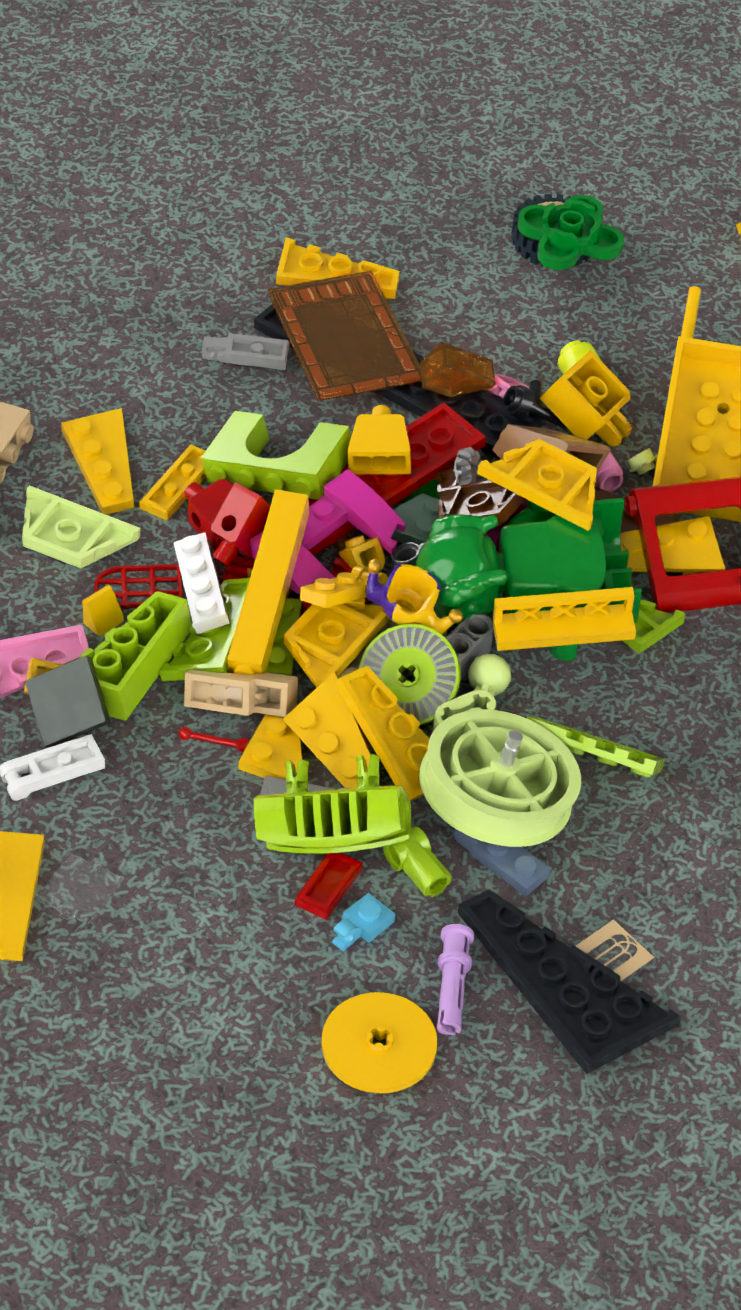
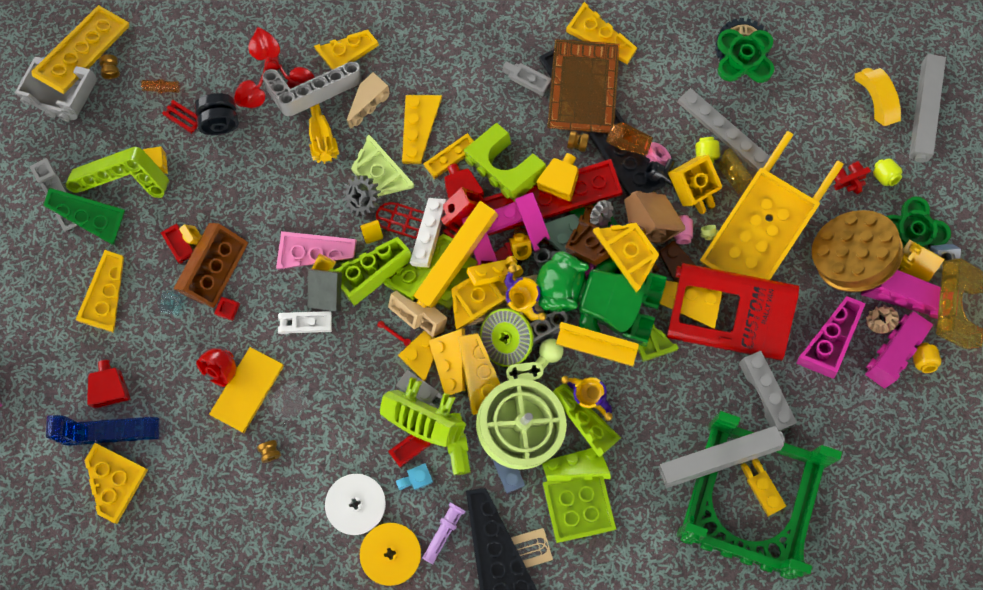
camera: 30 degrees right, 25 degrees up
none -> pearl gold wheel [257,440,281,463]
none -> white piece [325,474,386,535]
none -> dark grey gear [343,175,381,216]
none -> lime wing [542,448,611,481]
none -> lime plate [542,476,616,544]
none -> yellow piece [561,376,613,421]
none -> pearl gold wheel [567,131,589,152]
none -> light grey plate [677,88,770,172]
none -> clear yellow tile [718,147,752,195]

